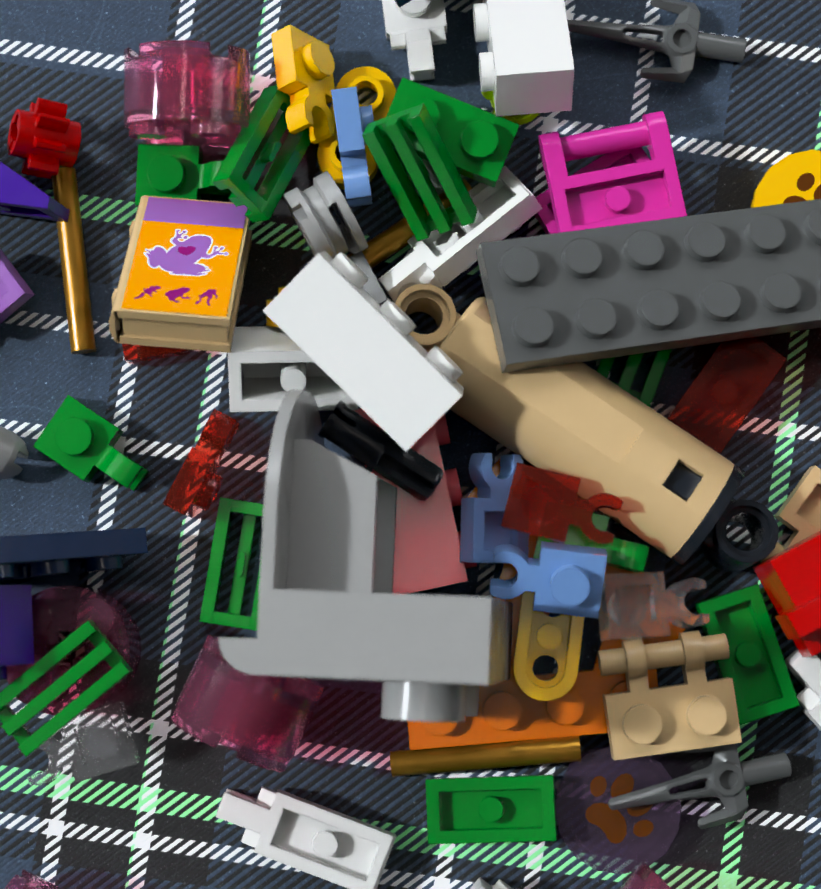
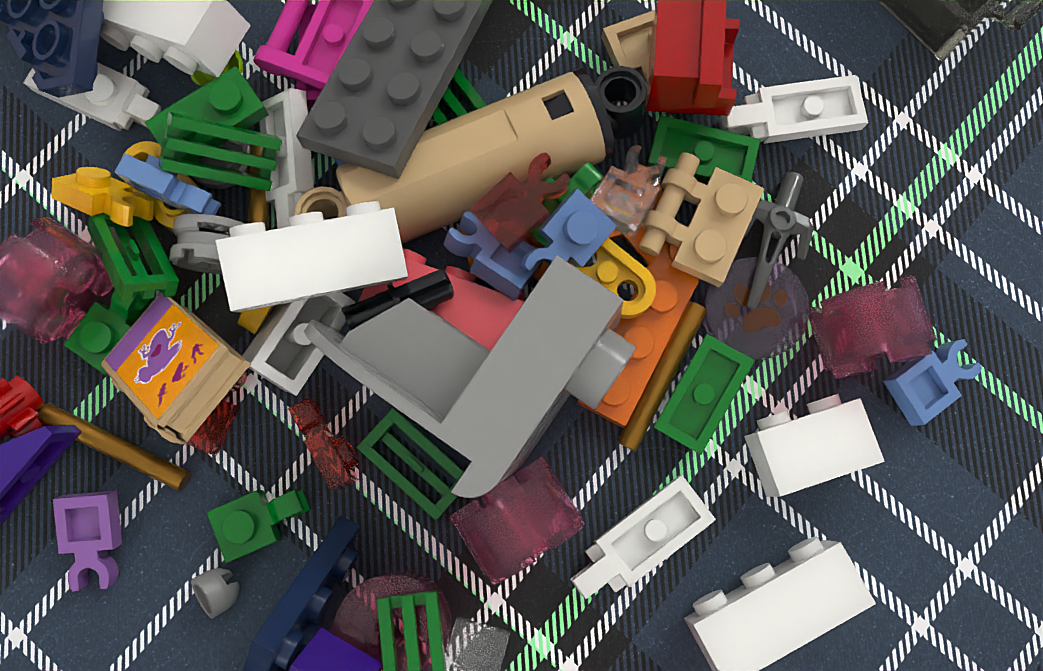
camera: 60 degrees left, 5 degrees down
clear red plate [667,337,787,454] -> none

